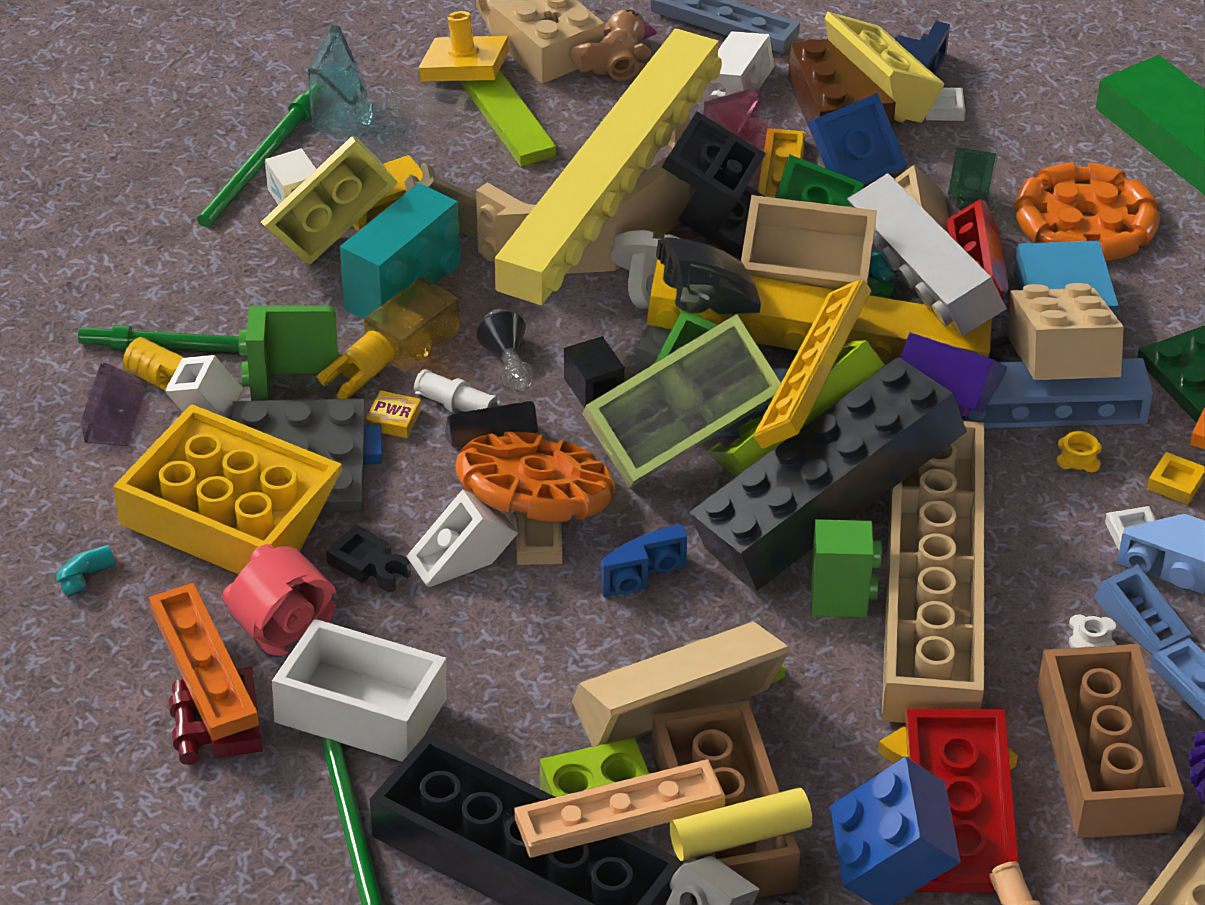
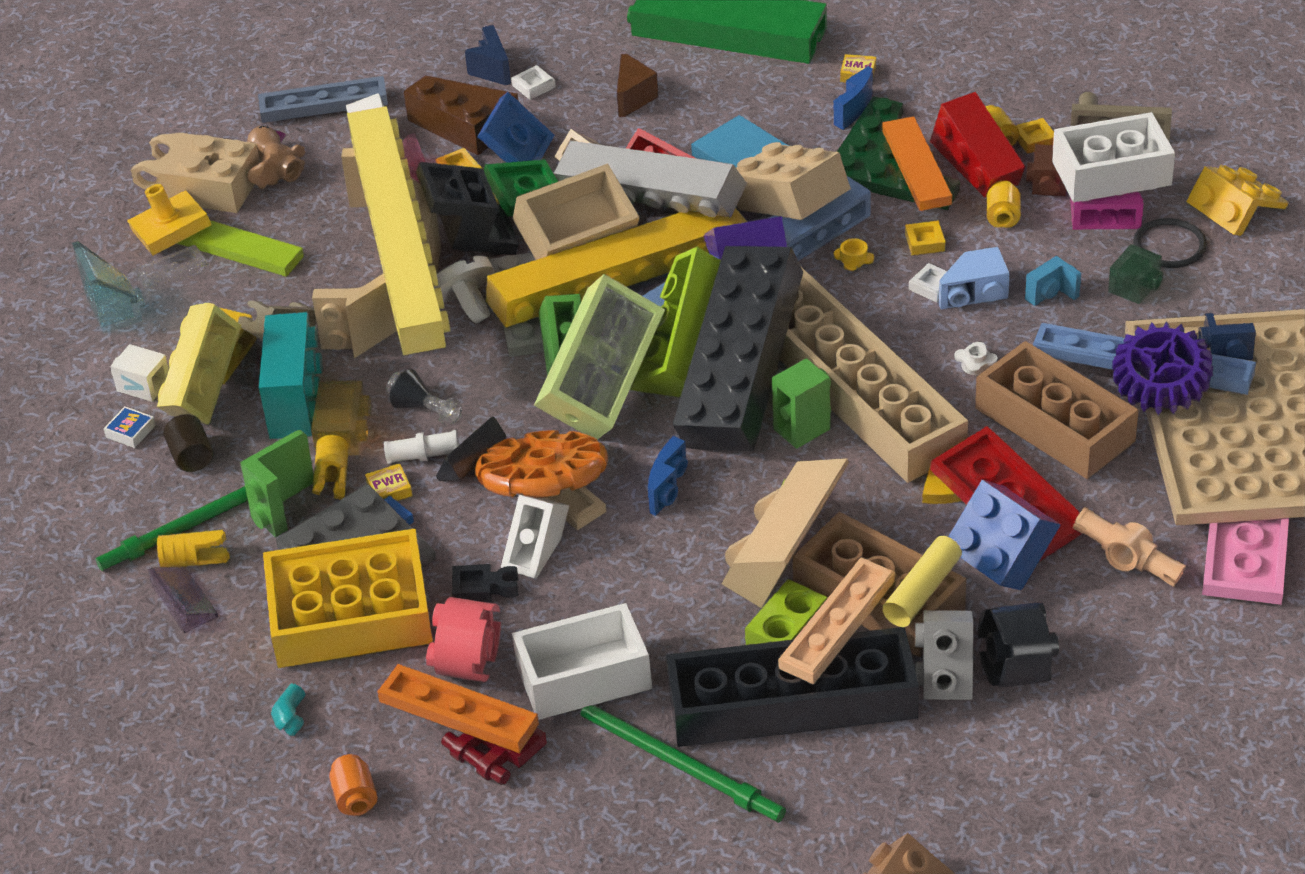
camera: 35 degrees left, 0 degrees up
white brick [165,355,243,418] -> none
green bar [197,80,328,227] -> none
black brick [564,336,625,409] -> none
black slope [656,237,761,315] -> none
yellow tile [754,279,871,449] -> none
light yellow slope [824,12,945,123] -> none
clear green brick [948,147,998,209] -> none
orange plate [1014,162,1160,262] -> none
medium blue slope [1093,564,1194,655] -> none
none -> tile [104,406,156,448]
none -> dark brown piece [163,414,214,472]
none -> orange brick [329,754,378,816]
none -> reddish brown slope [617,54,659,117]

